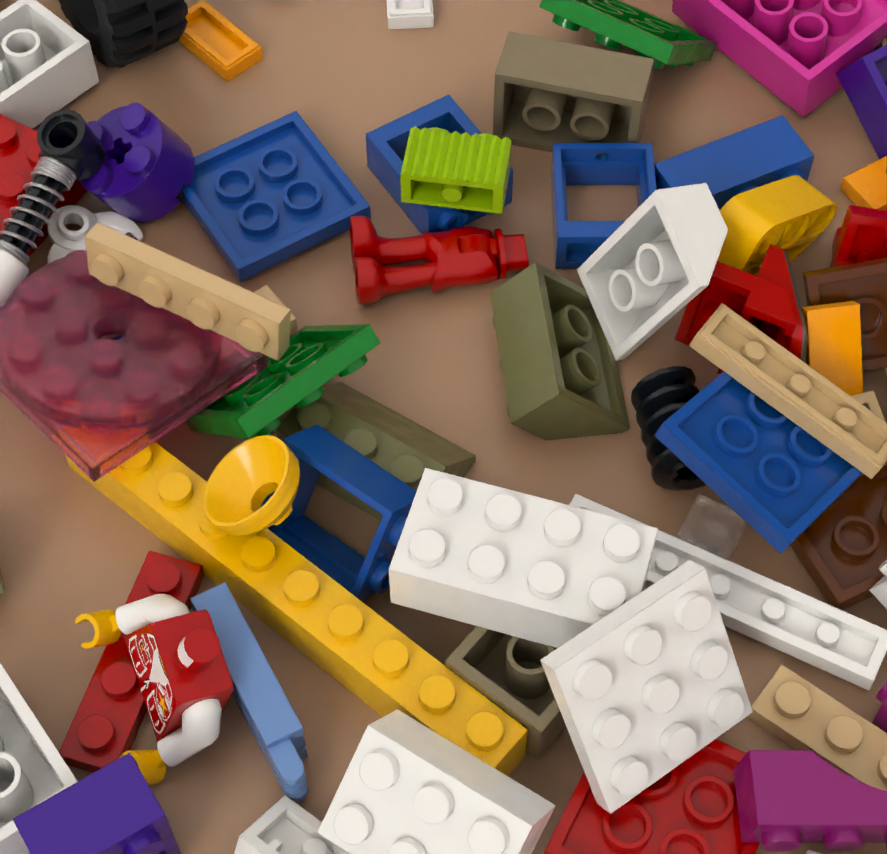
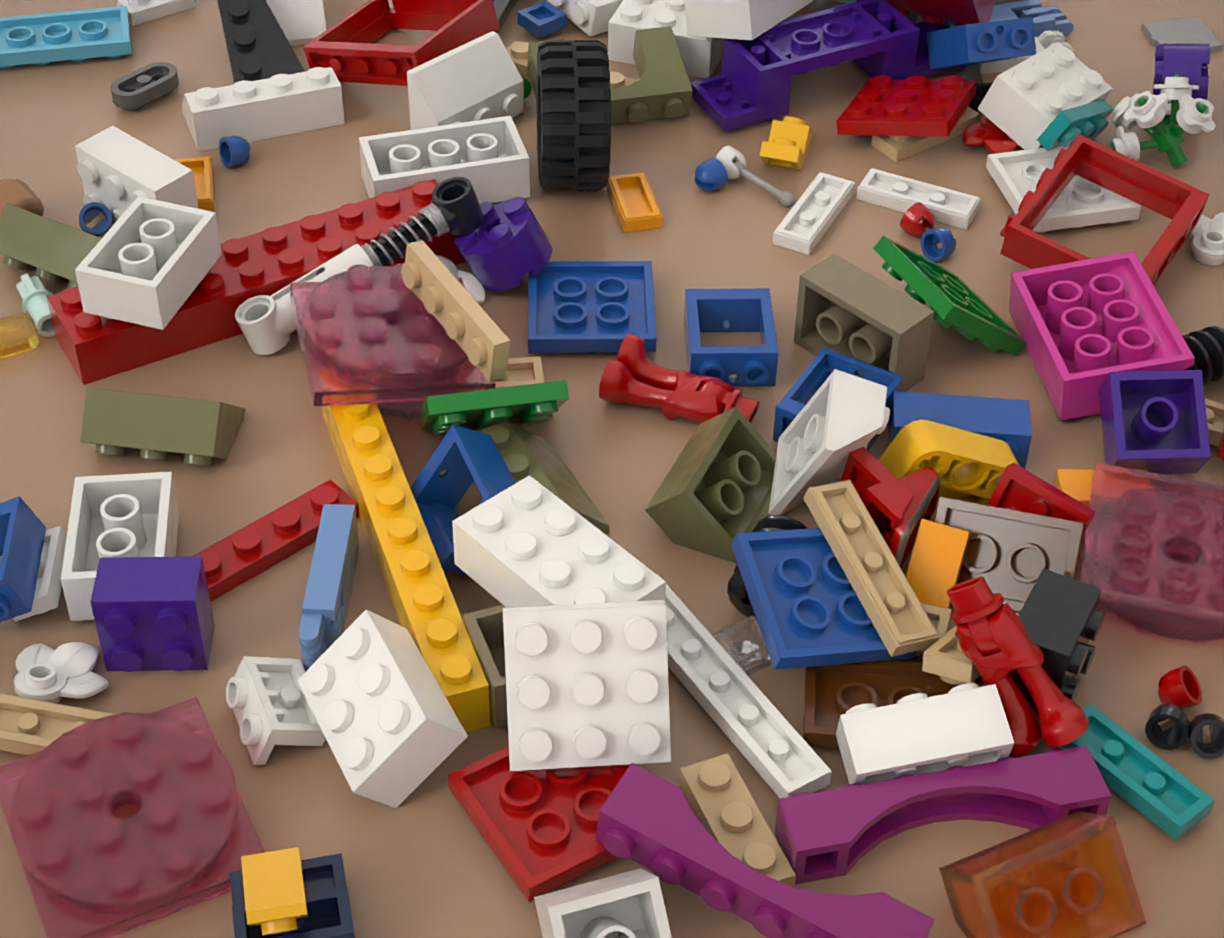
camera: 30 degrees right, 15 degrees down
torso [75,594,233,786] -> none
yellow piece [203,435,300,536] -> none
lime brick [400,126,512,214] -> none

